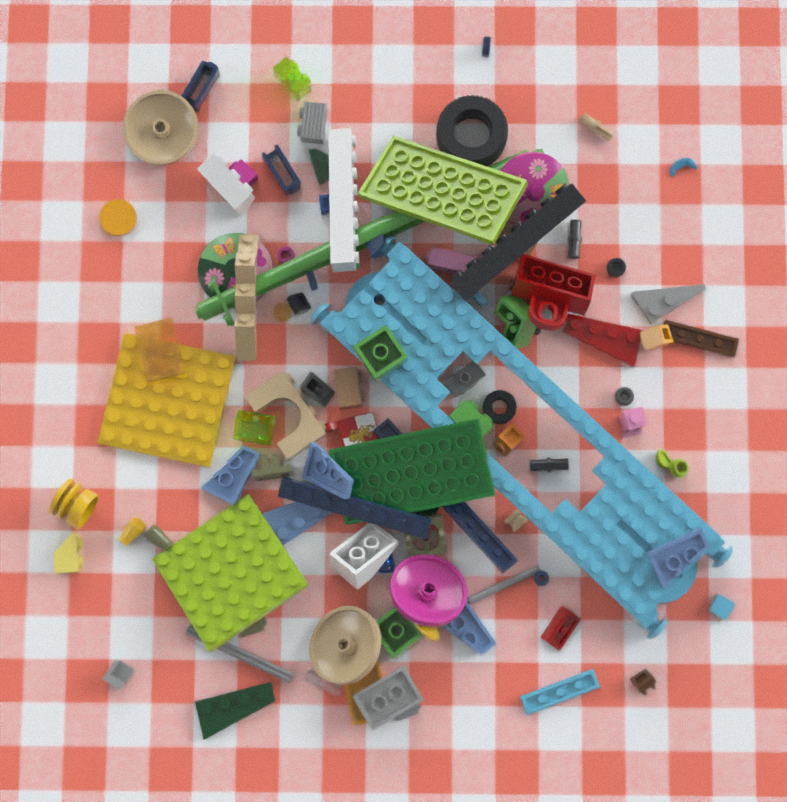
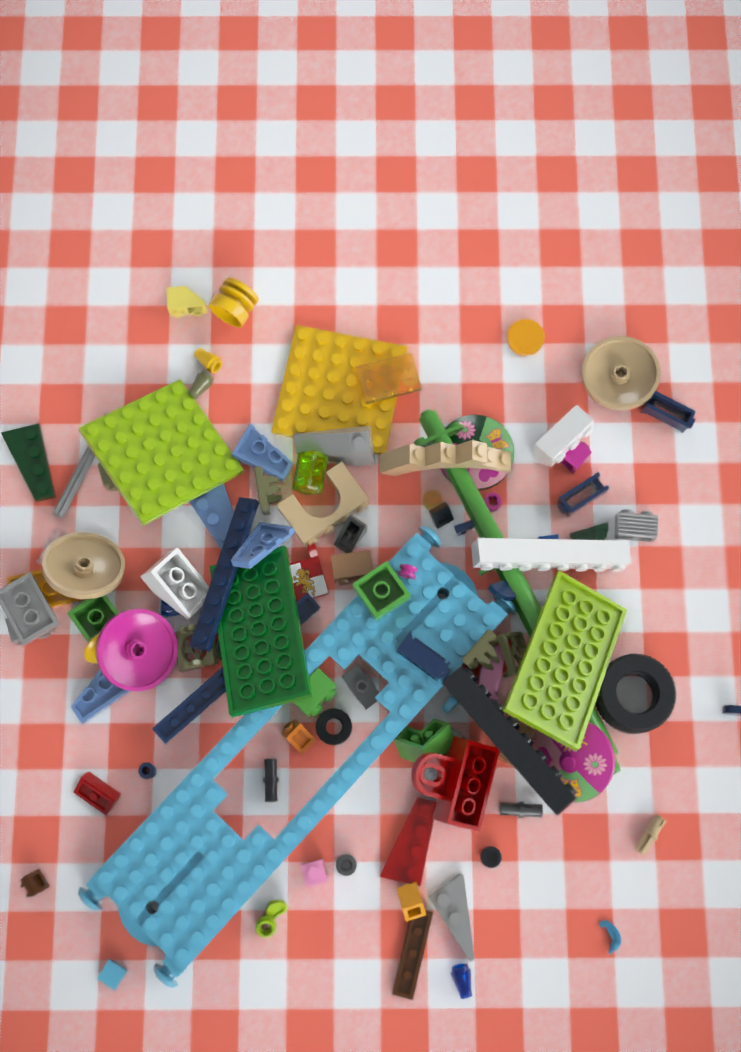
camera: 85 degrees right, 5 degrees down
light grey panel [103,659,134,690] -> none
clear neon green brick [272,56,312,102] -> none
light grey bar [468,565,541,604] -> none
tan wheel [504,509,528,533] -> none
medium azure tile [520,669,600,715] -> none
medium blue wing [646,528,710,589] -> none
none -> light grey wedge [293,426,376,466]
none -> dark blue window [397,631,451,681]
none -> dark pink bush [398,564,418,579]
none -> clear blue cone [450,963,472,999]
none -> olive piece [462,629,500,672]
none -> olive piece [496,631,527,678]

